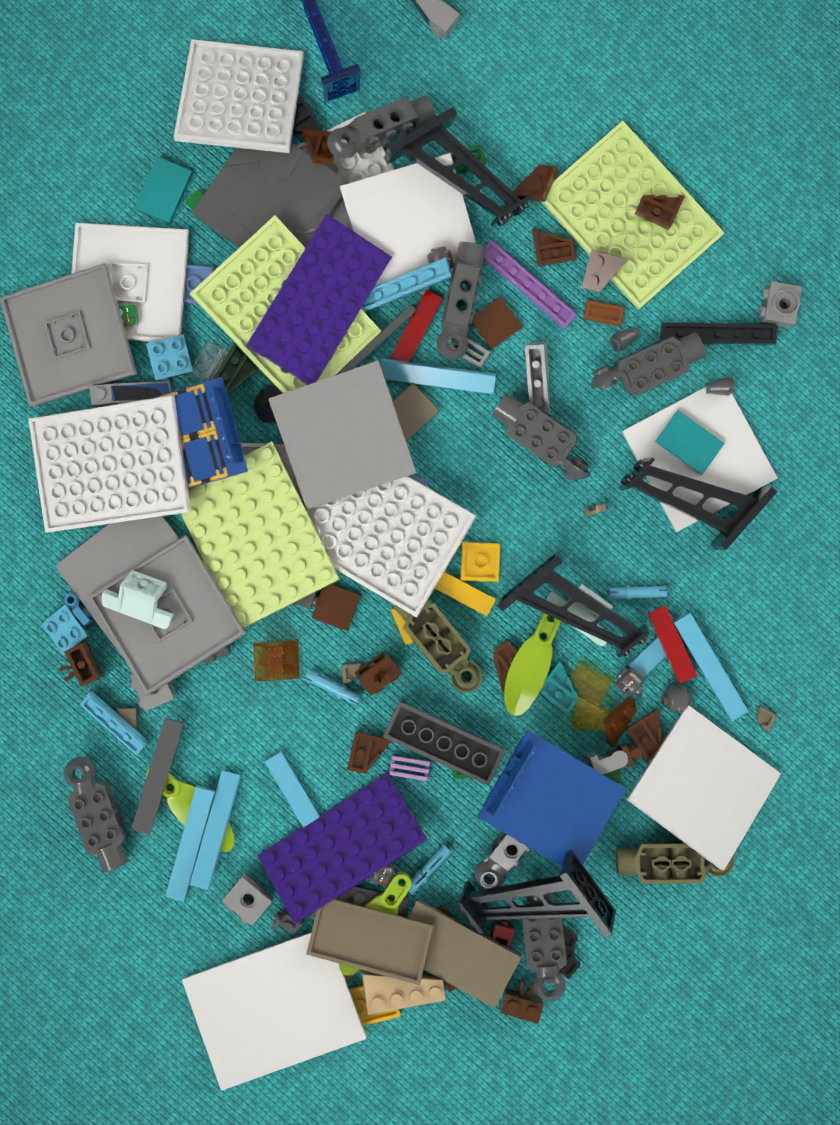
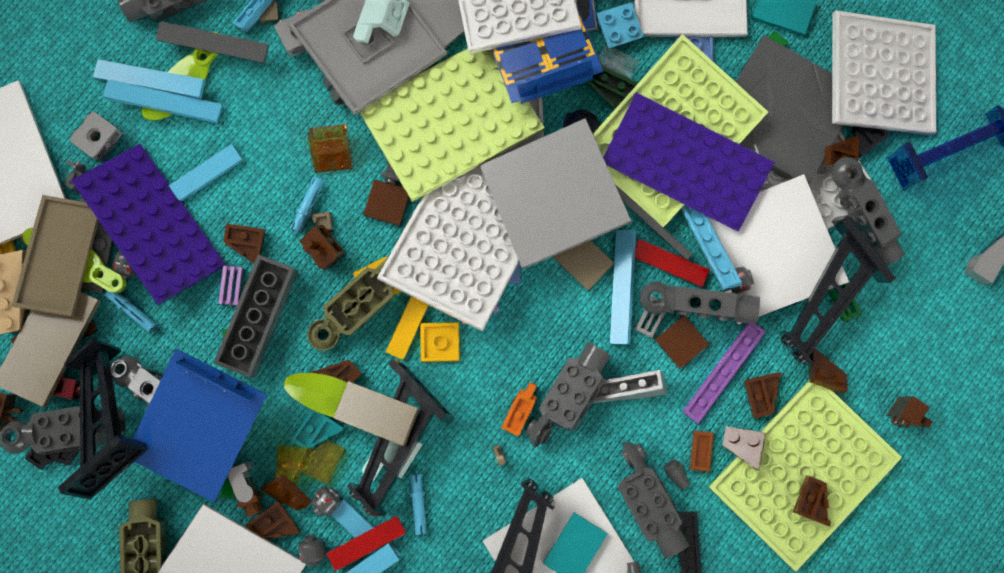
camera: 85 degrees right, 5 degrees down
none -> tile [334,381,419,446]
none -> orange hinge [501,382,537,437]
none -> reddish brown brick [886,396,933,428]

